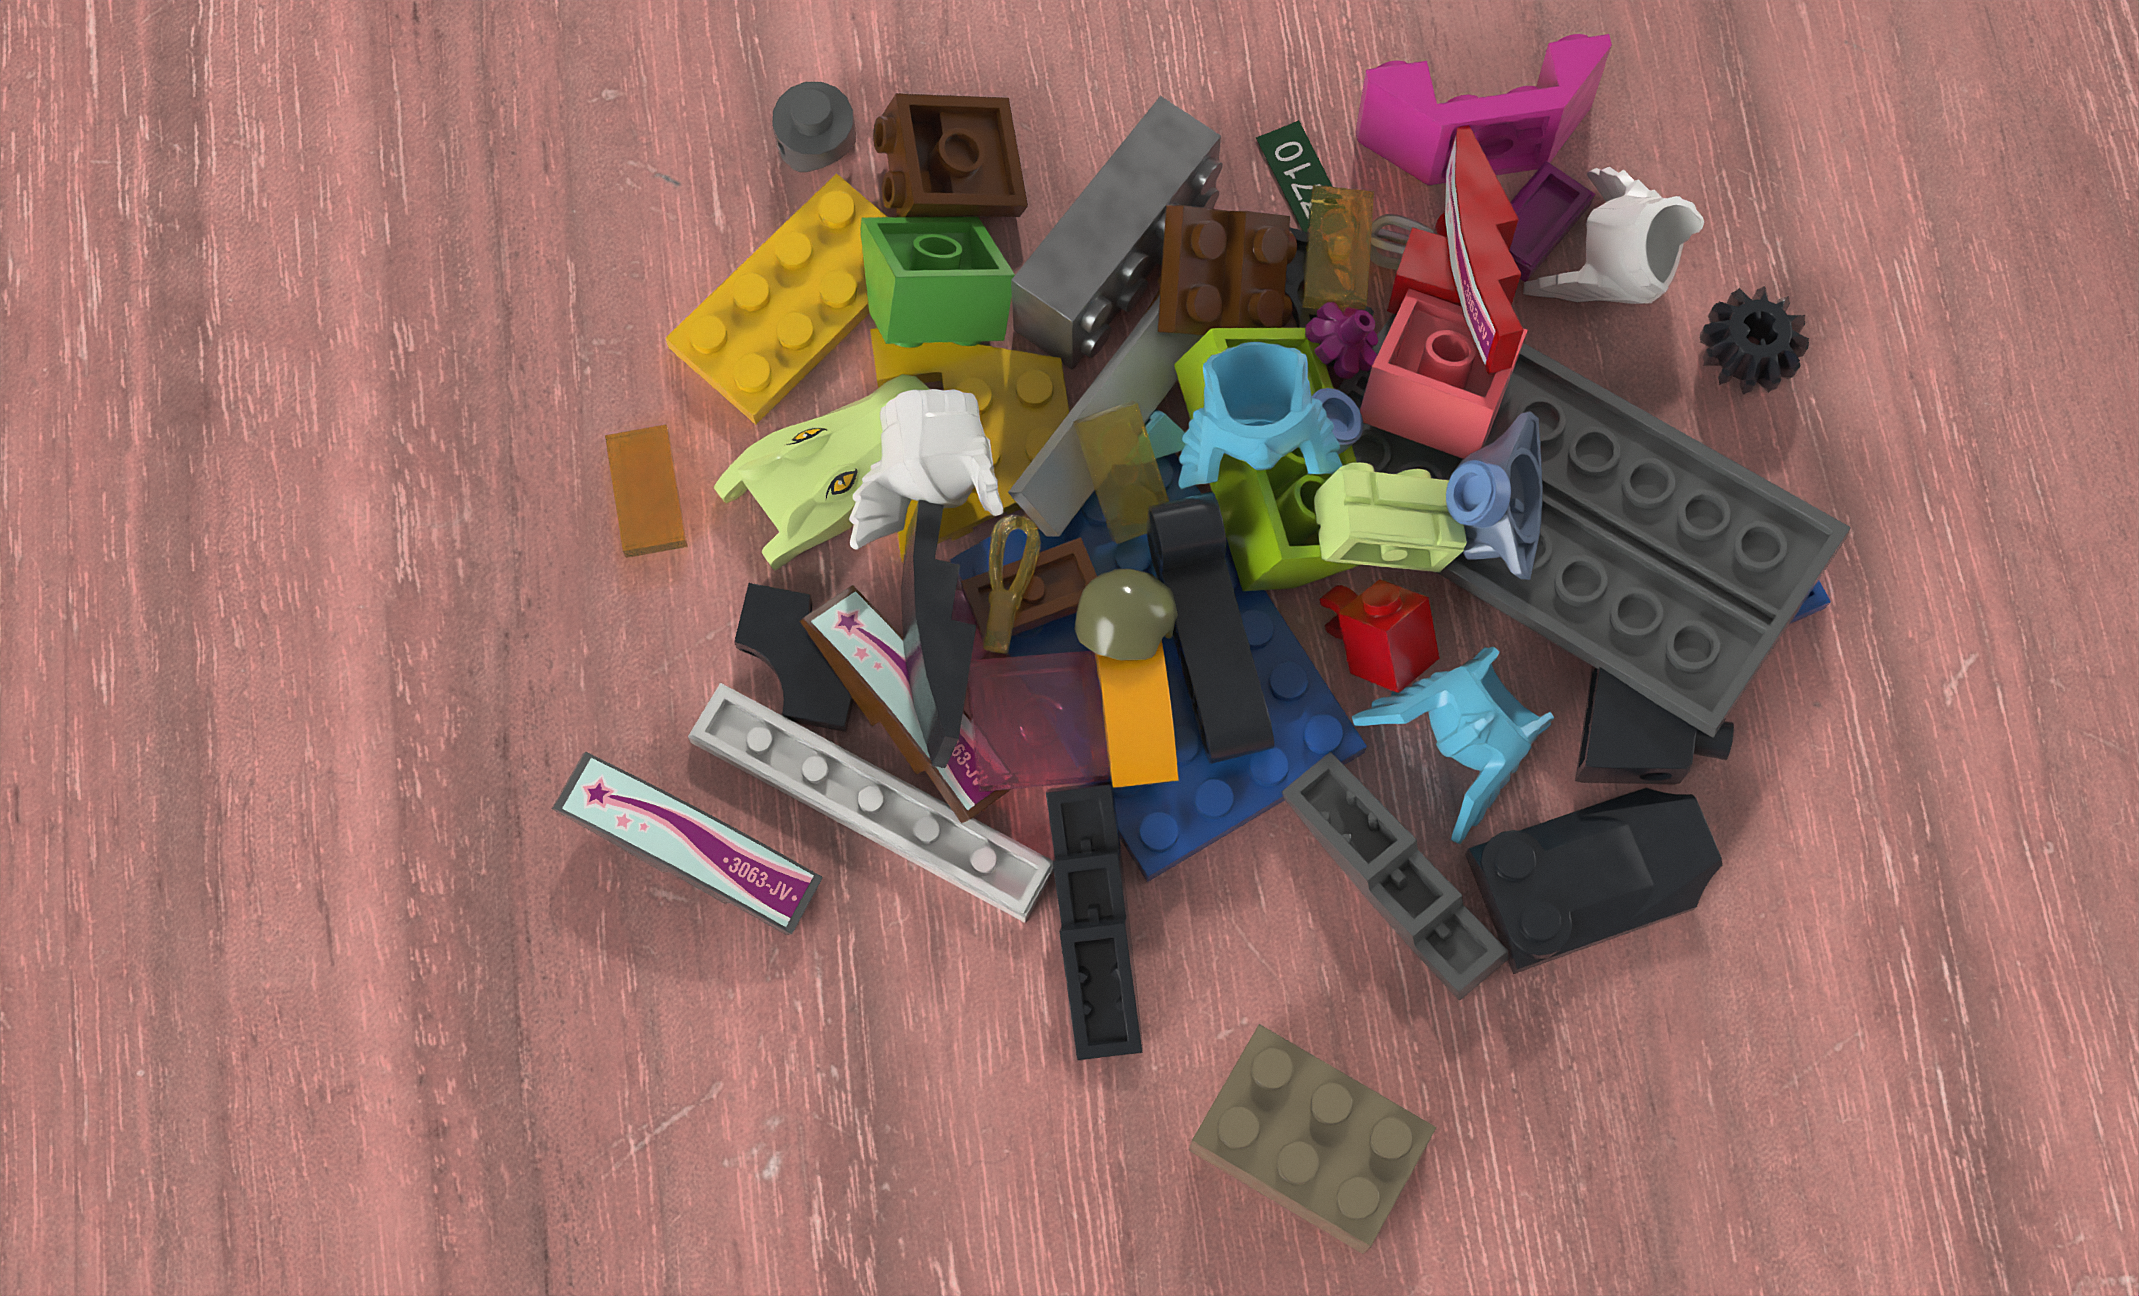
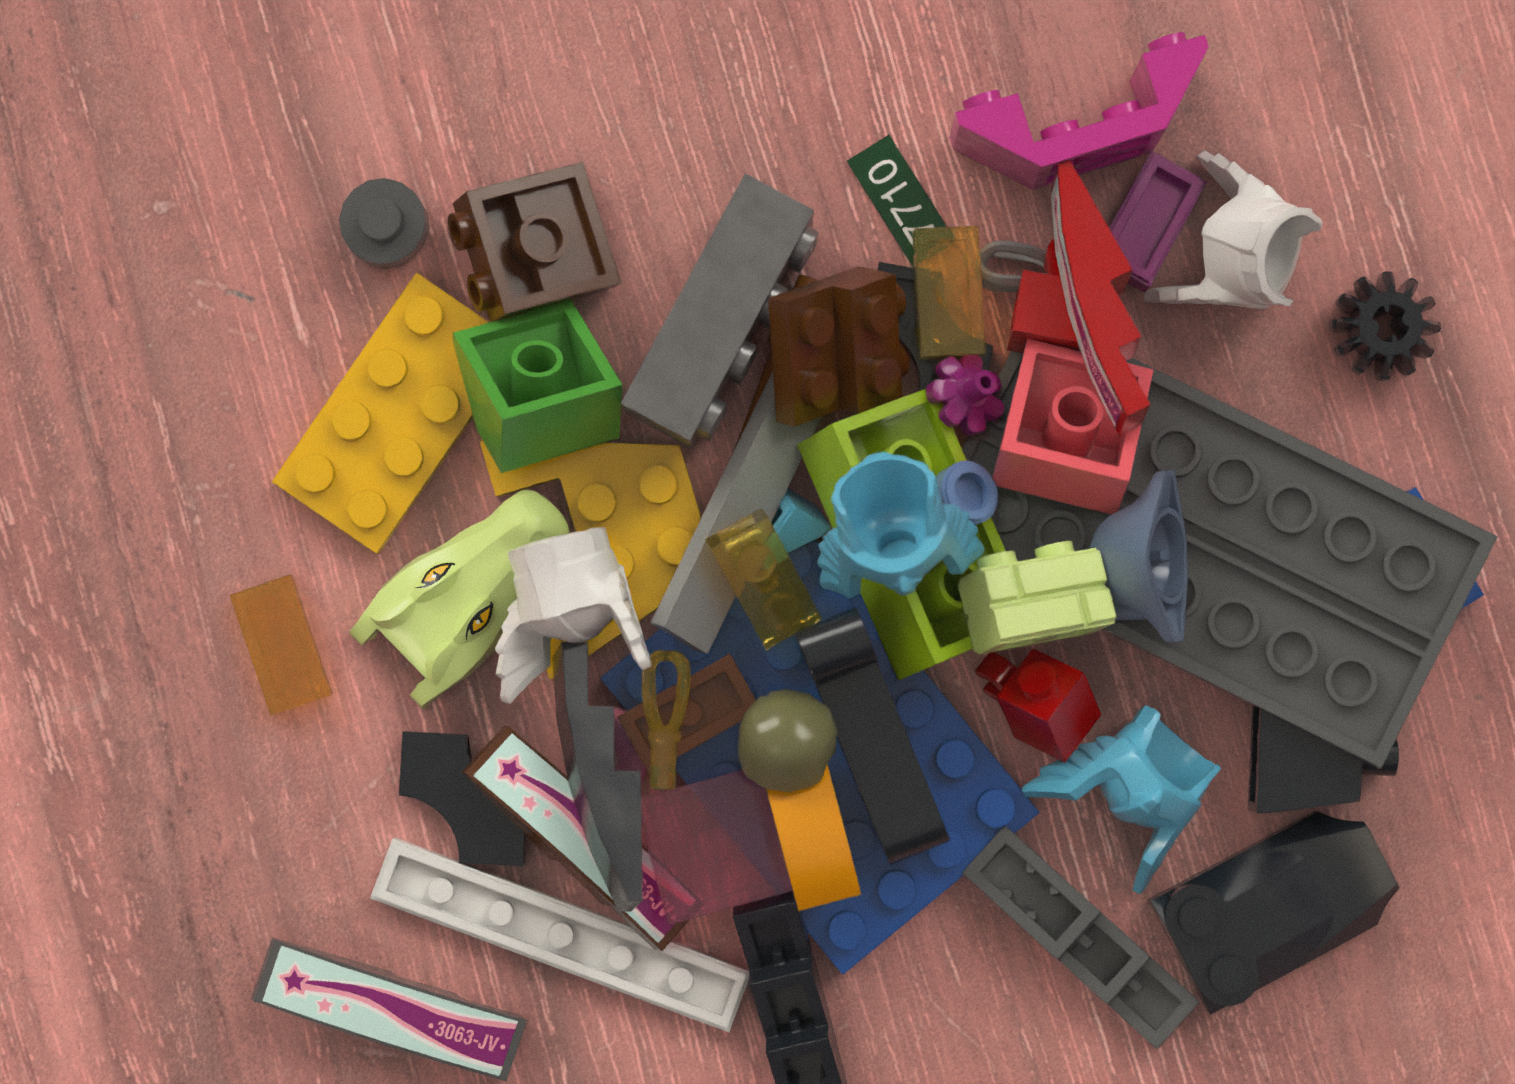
camera: 10 degrees left, 15 degrees up
medium blue tile [1446,460,1511,528] -> none

